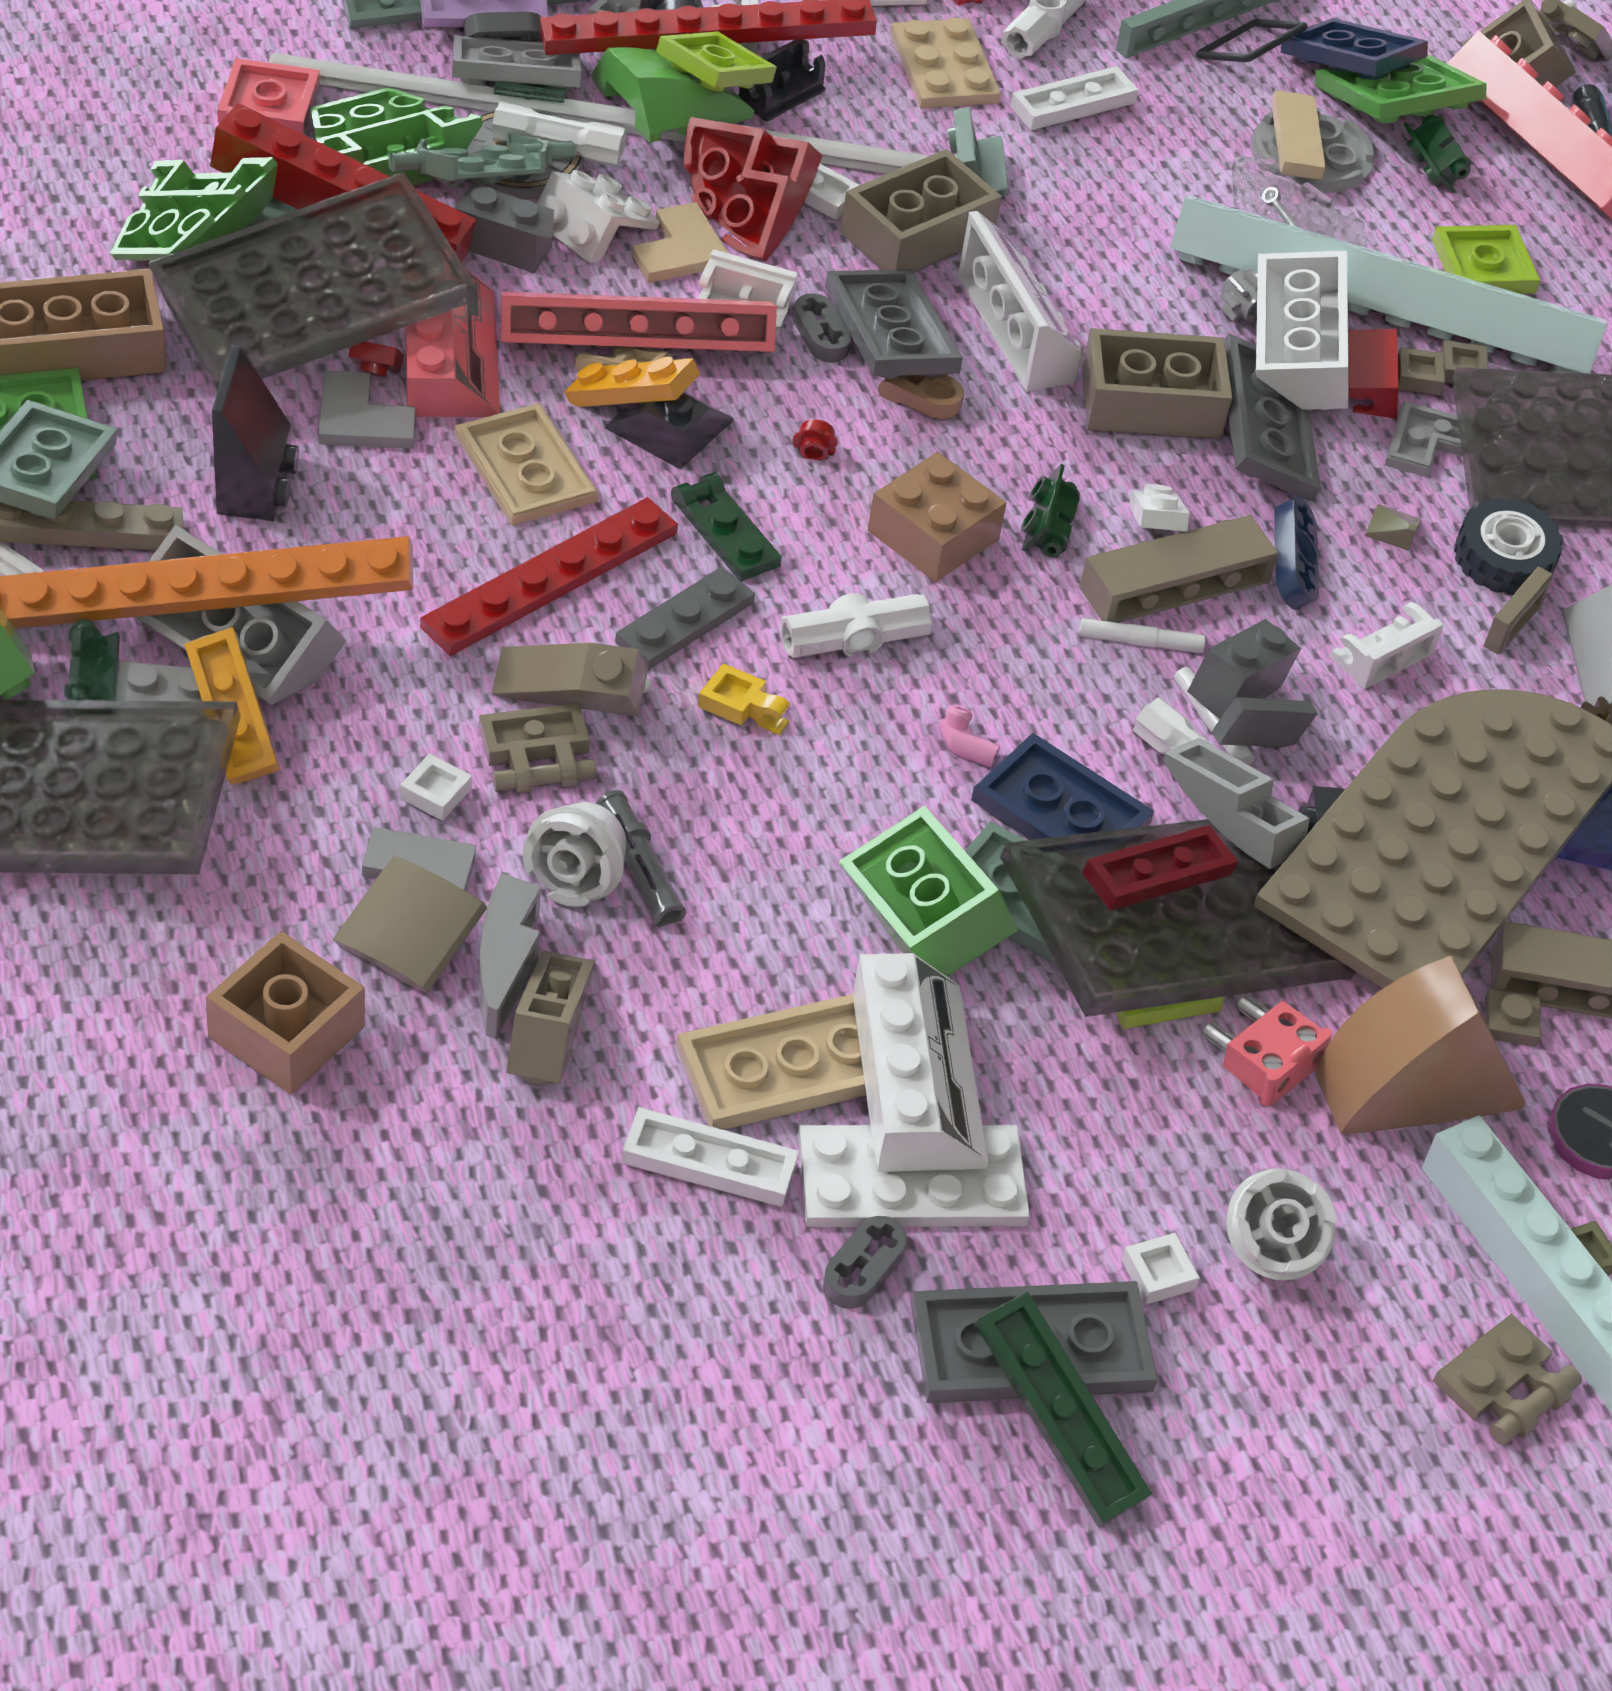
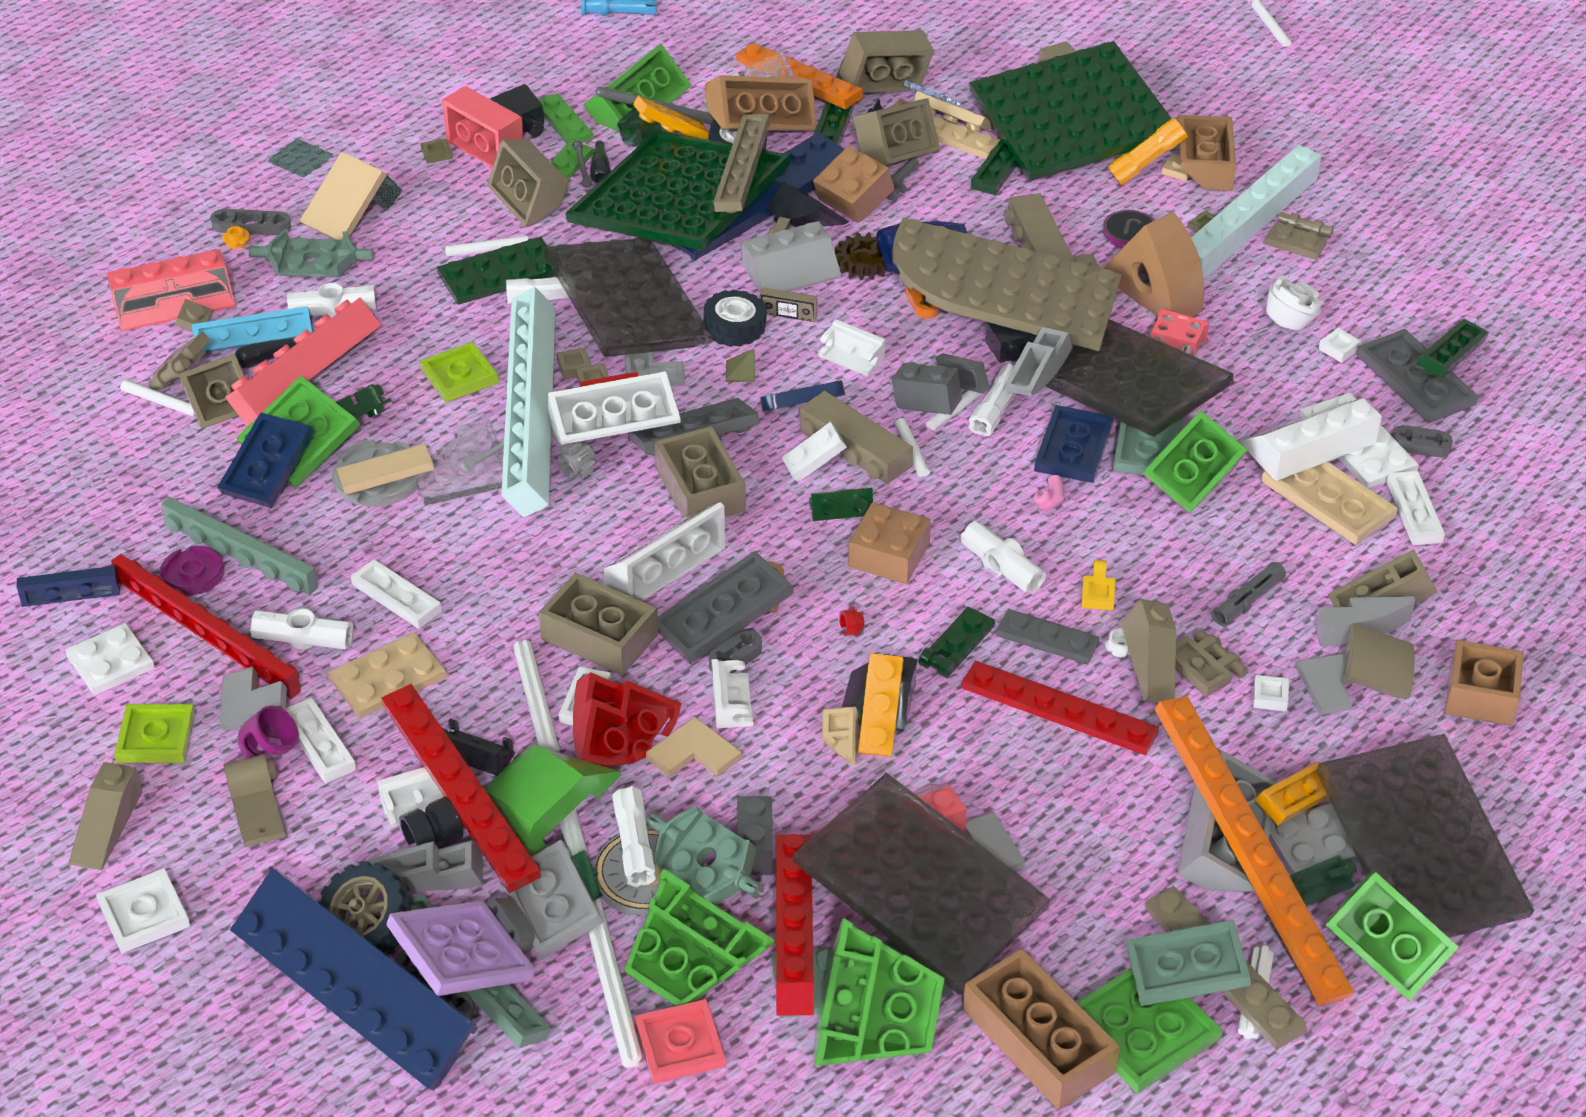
camera: 105 degrees left, 5 degrees down
black slope [212,345,299,522] -> none
tan tile [454,403,599,526] -> none
coral brick [500,291,777,352] -> none
white cone [523,802,626,907] -> none
white bracket [537,170,660,263] -> none
lime plate [656,31,777,91] -> none
sand green bracket [947,107,1009,197] -> none
dark red plate [1082,825,1239,911] -> none
black piece [1196,19,1308,62] -> none

